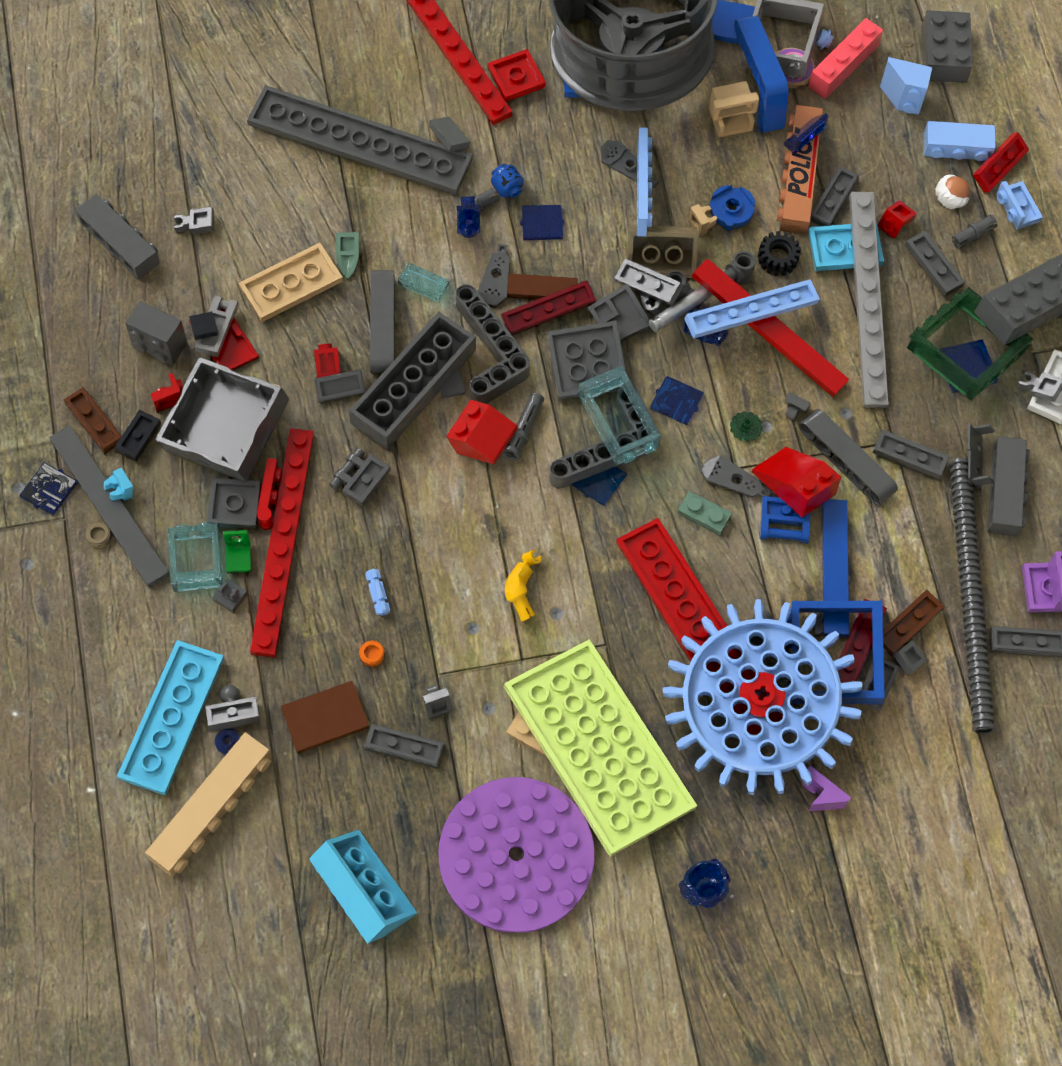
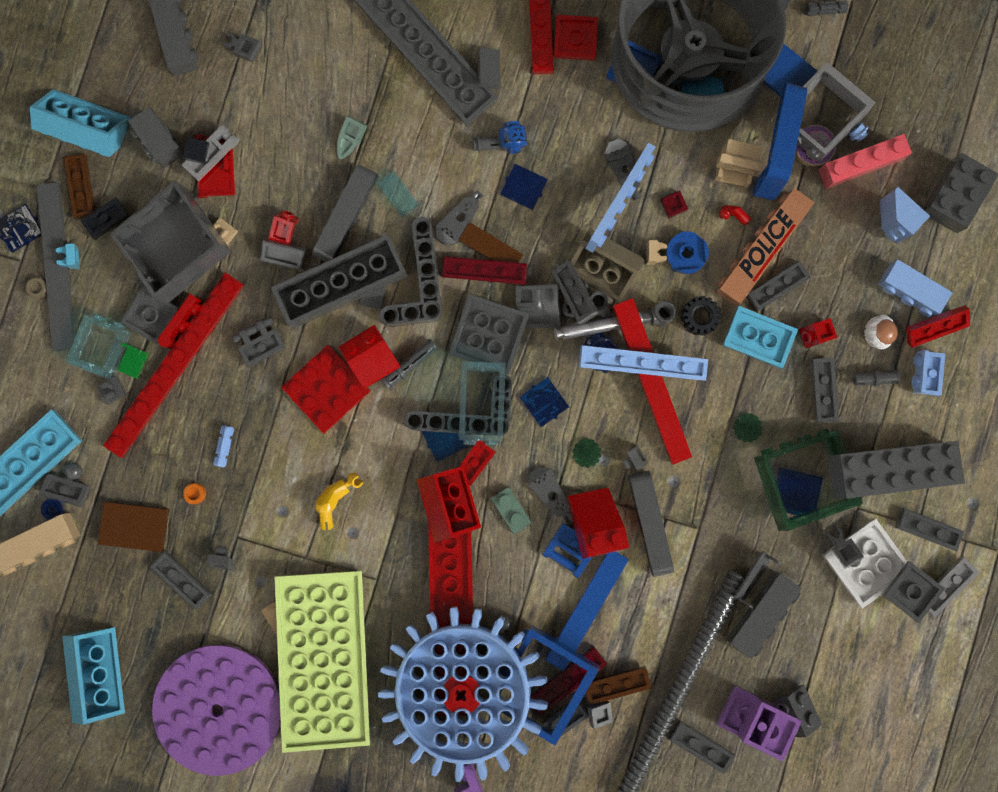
camera: 30 degrees right, 20 degrees up
red bracket [150,373,183,413] -> none
tan plate [238,243,343,323] -> none
clear blue hips [457,196,480,238] -> none
clear blue slope [783,113,828,154] -> none
light grey plate [849,192,888,408] -> none
dark grey plate [873,430,949,480] -> none
none -> medium azure slope [30,89,131,157]
none -> red plate [281,345,371,434]
none -> red slope [416,466,482,542]
none -> red plate [459,440,496,486]
none -> dark red tile [660,190,688,219]
none -> red arm [718,205,751,226]
none -> clear green piece [733,414,763,442]

